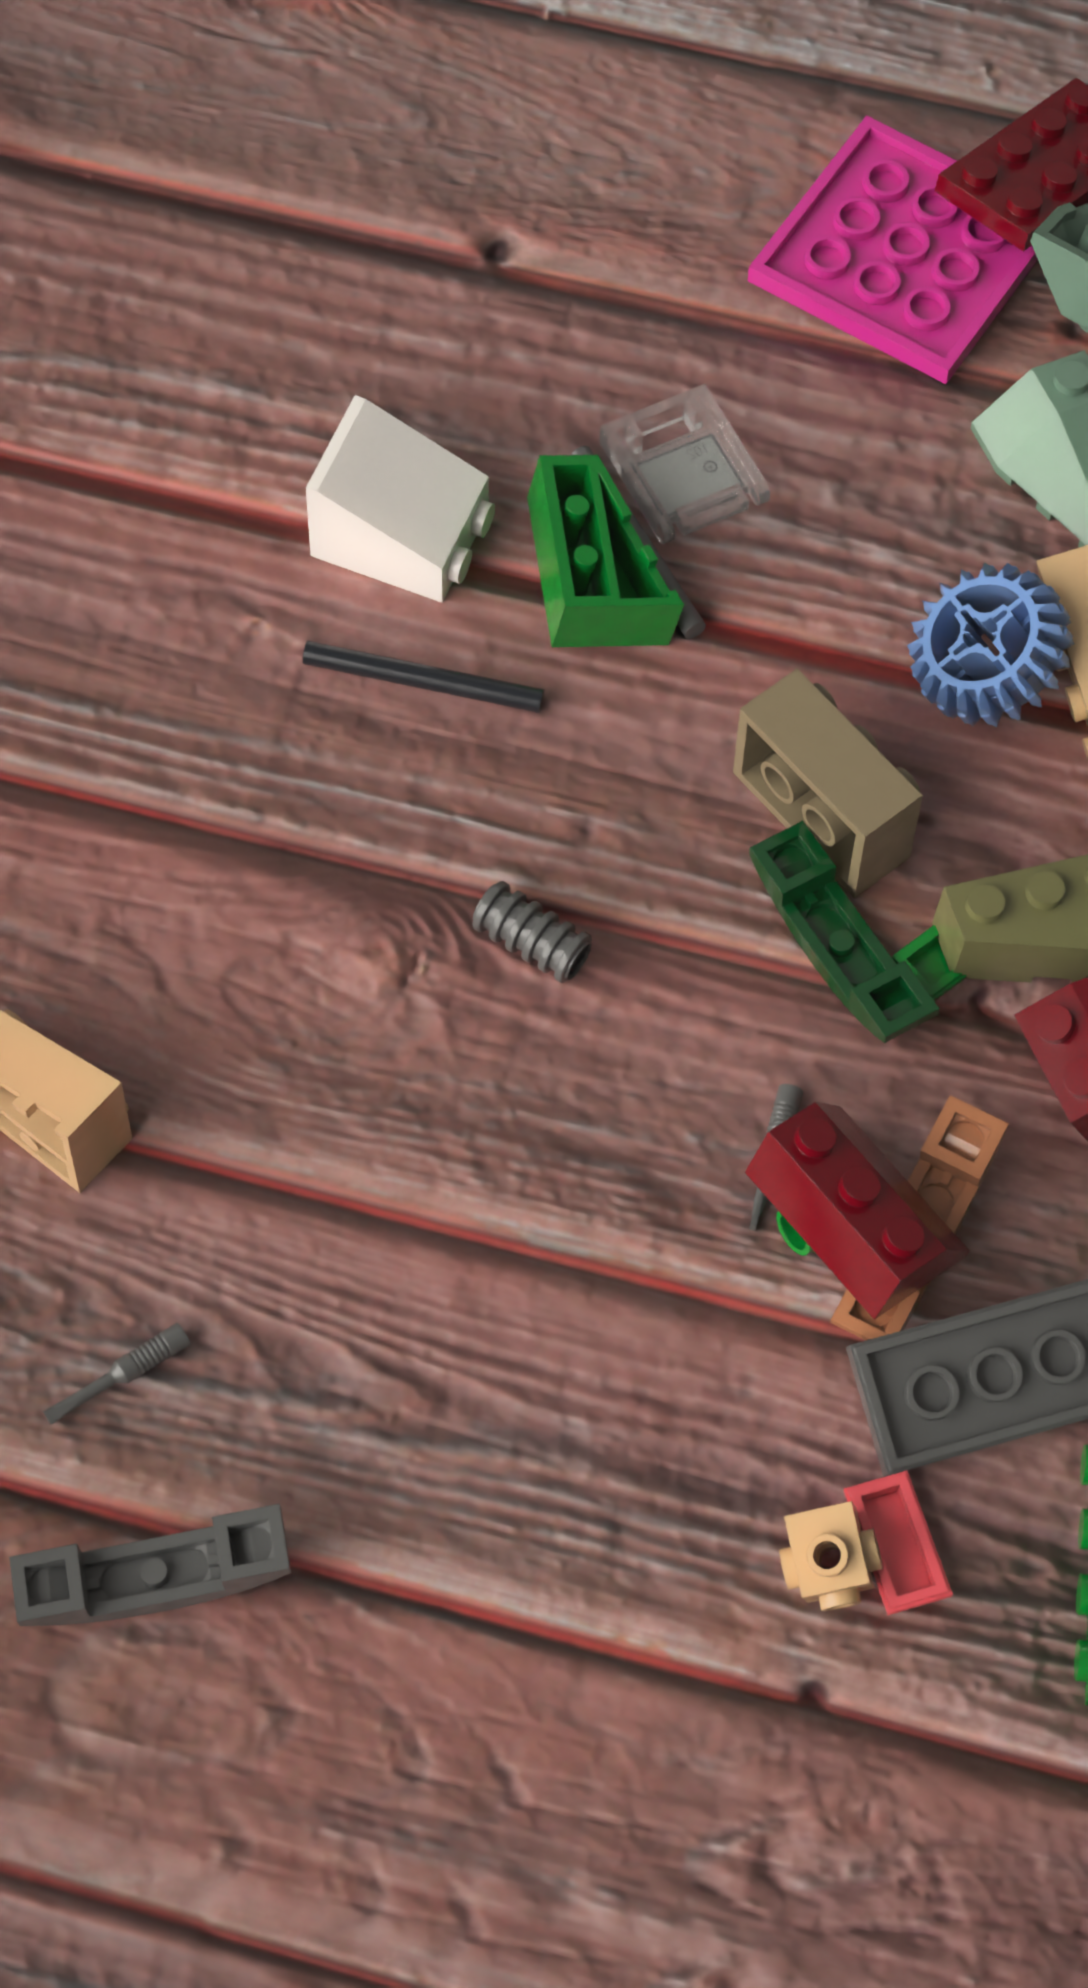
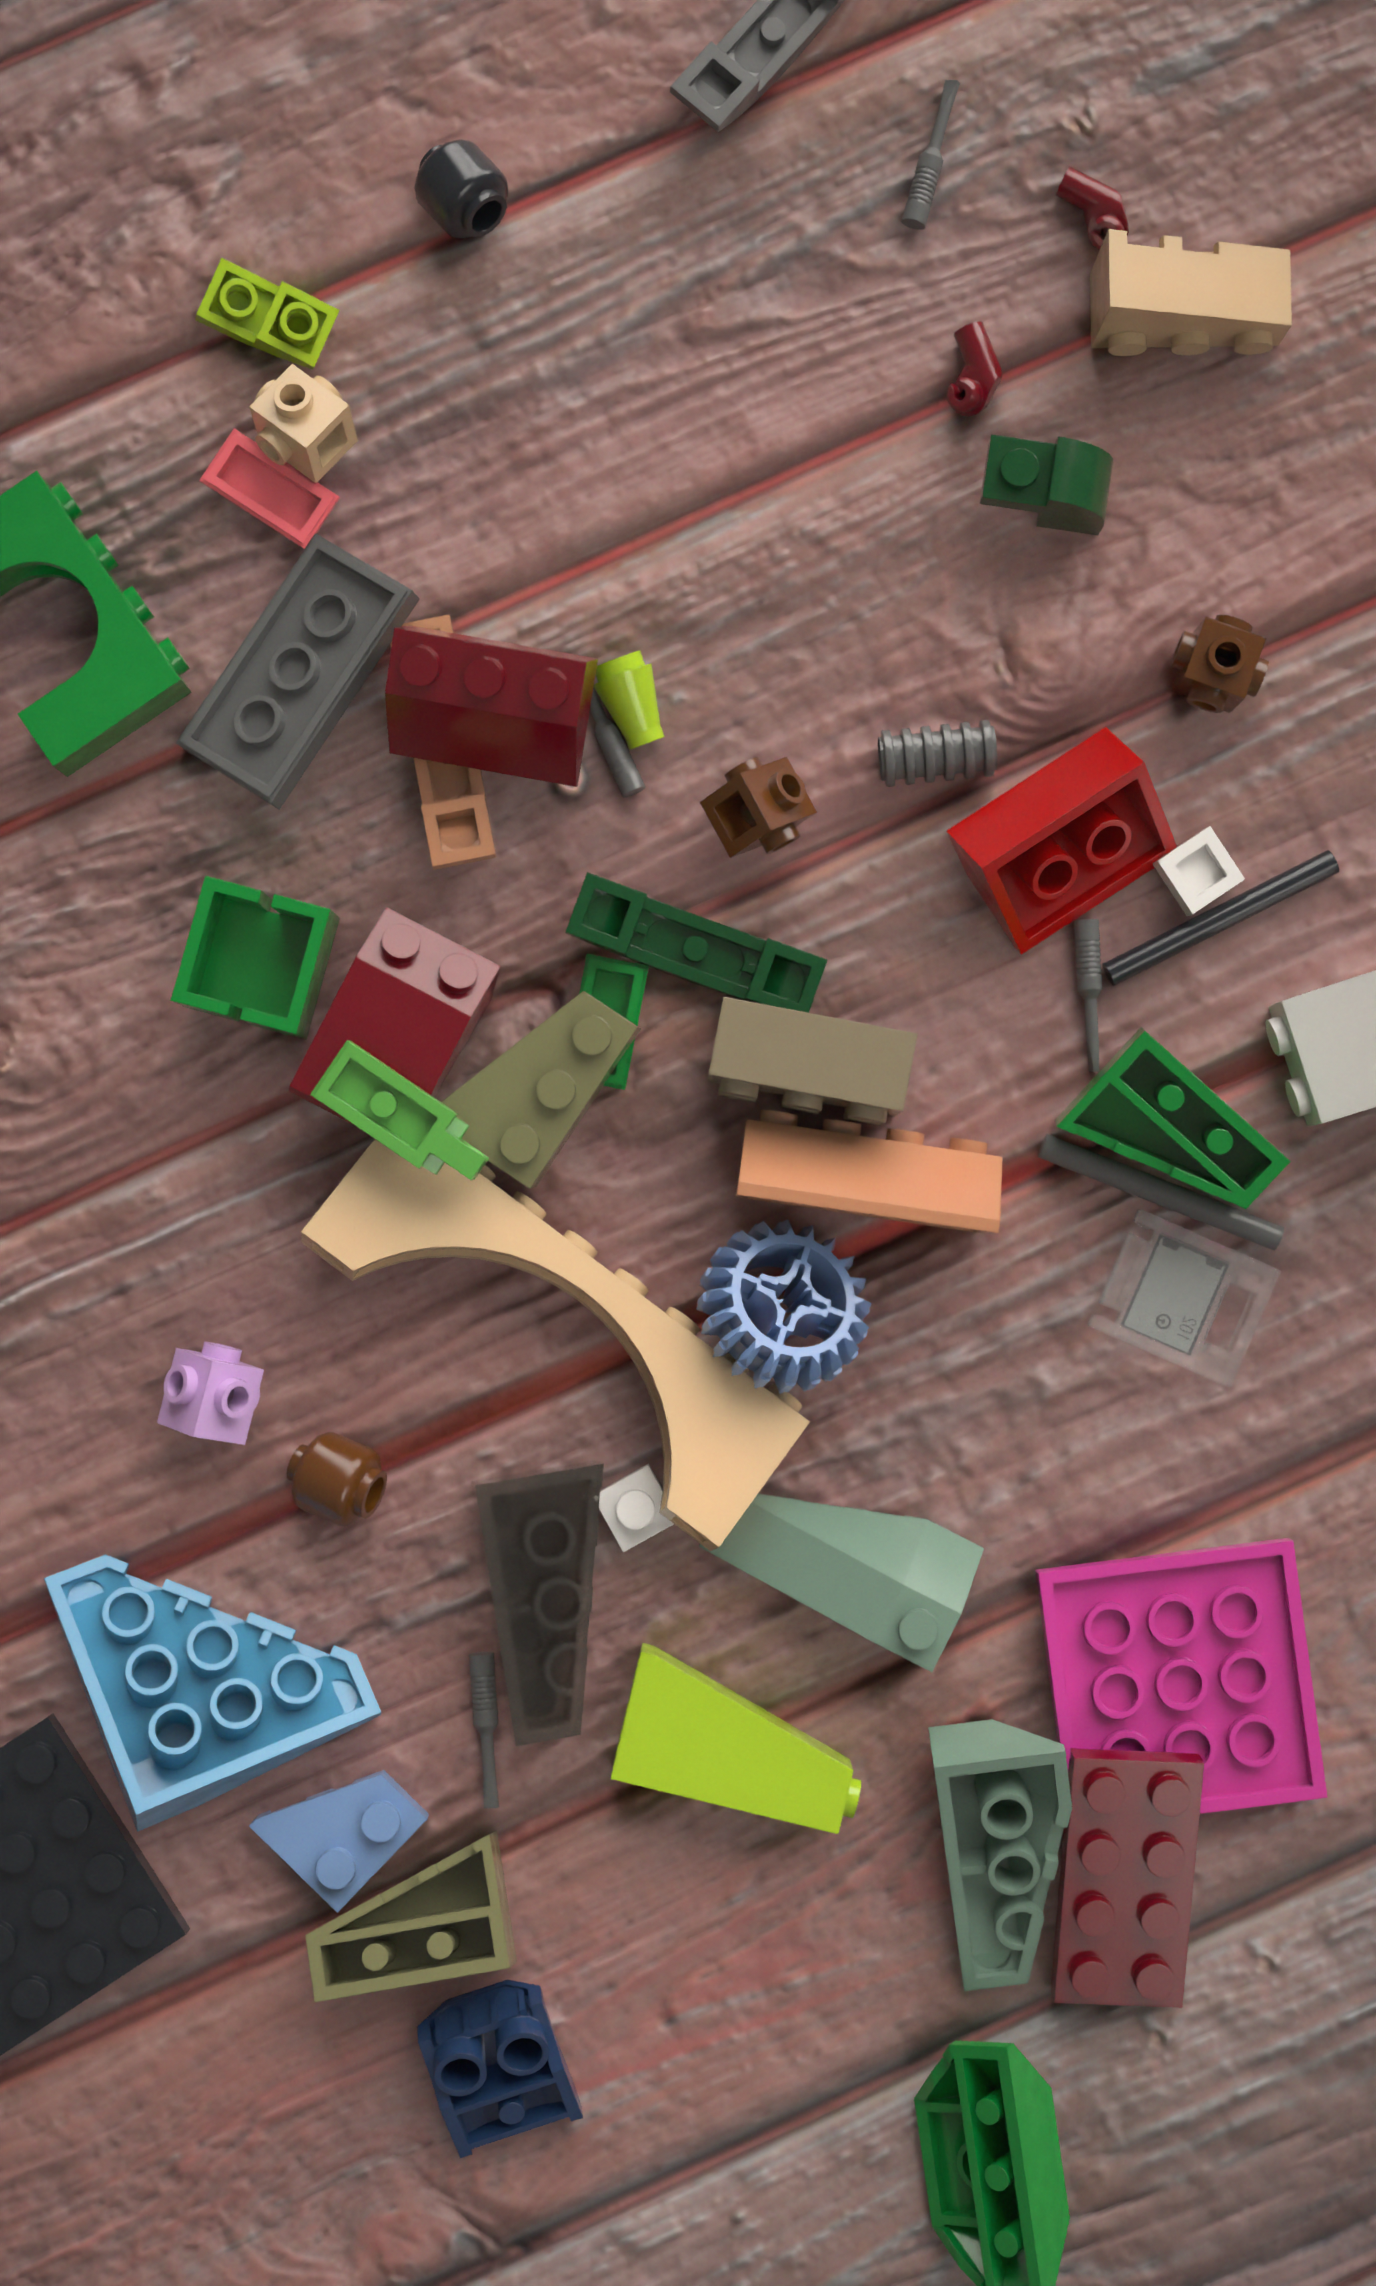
camera: 140 degrees right, 25 degrees up
none -> lime slope [195,258,340,370]
none -> black head [414,139,508,239]
none -> lime cone [594,650,665,750]
none -> reddish brown brick [700,757,817,858]
none -> nougat slope [734,1110,1002,1234]
none -> red slope [946,727,1177,955]
none -> dark red arm [947,321,1003,417]
none -> dark green brick [980,434,1113,536]
none -> dark red arm [1055,167,1129,250]
none -> dark grey piece [1073,919,1103,1072]
none -> white plate [1153,826,1245,916]
none -> reddish brown brick [1170,615,1269,713]

